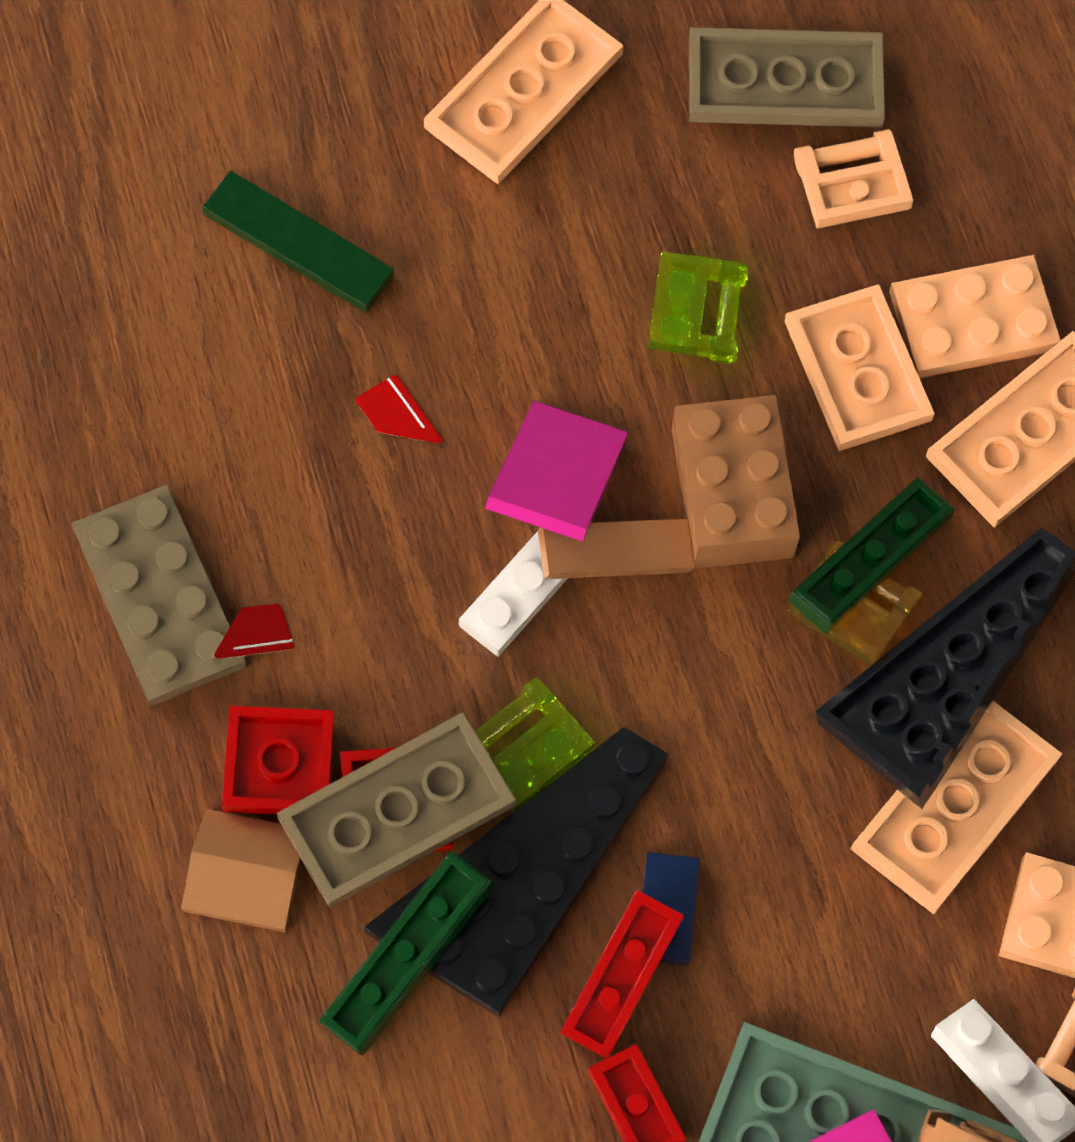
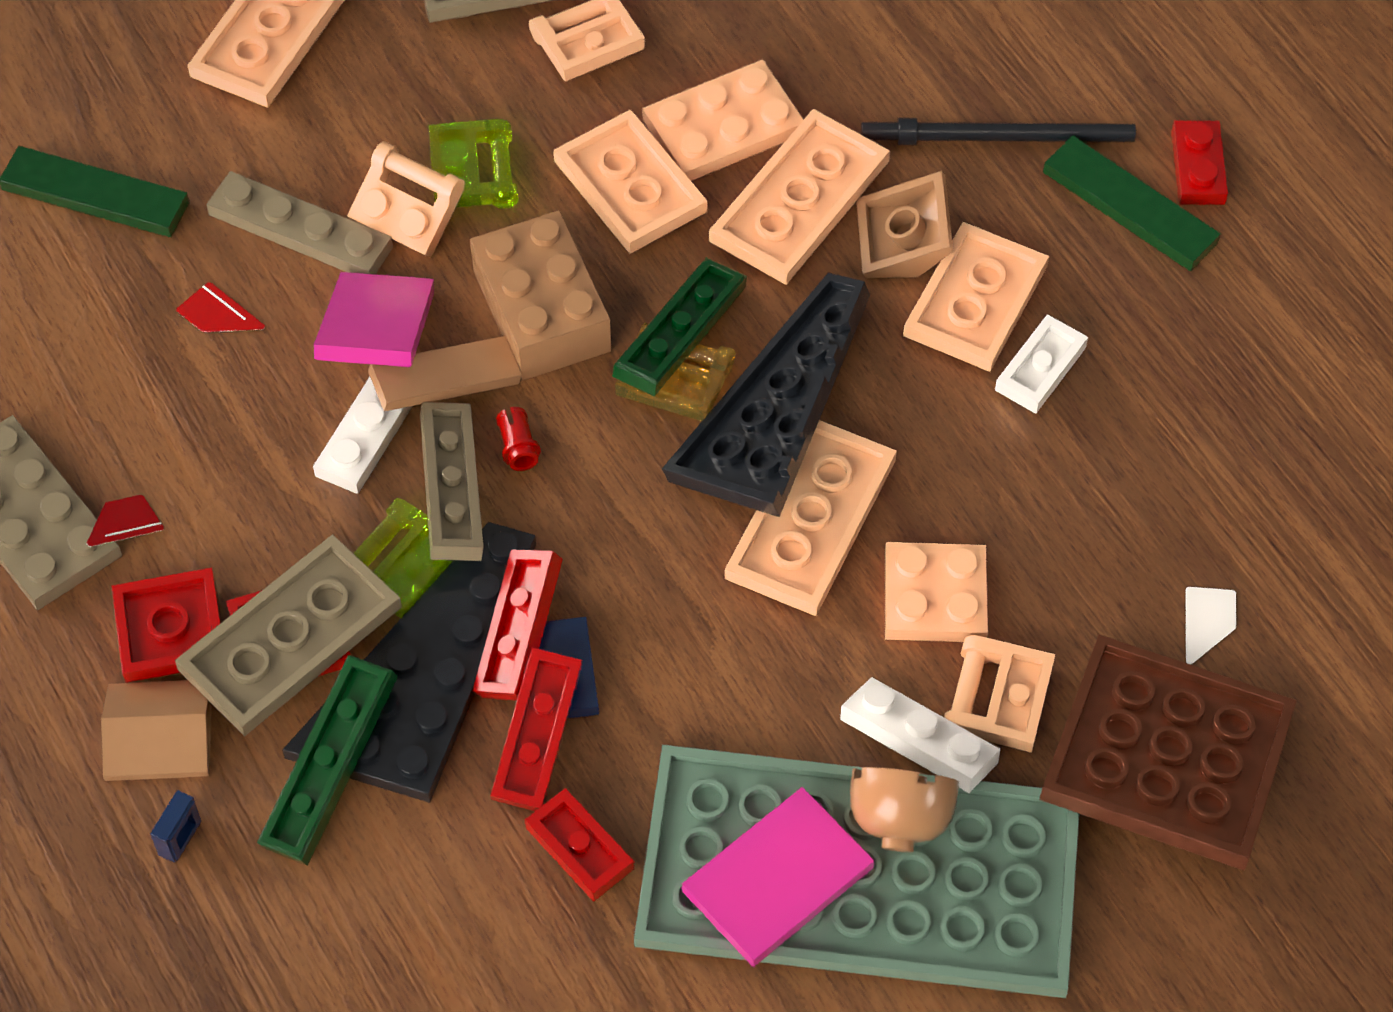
camera: 10 degrees left, 10 degrees down
none -> dark blue tile [150,790,202,863]
none -> dark tan plate [206,171,393,274]
none -> light nougat plate [347,141,465,257]
none -> dark tan plate [420,402,483,561]
none -> plate [472,550,563,700]
none -> red pin [496,407,541,471]

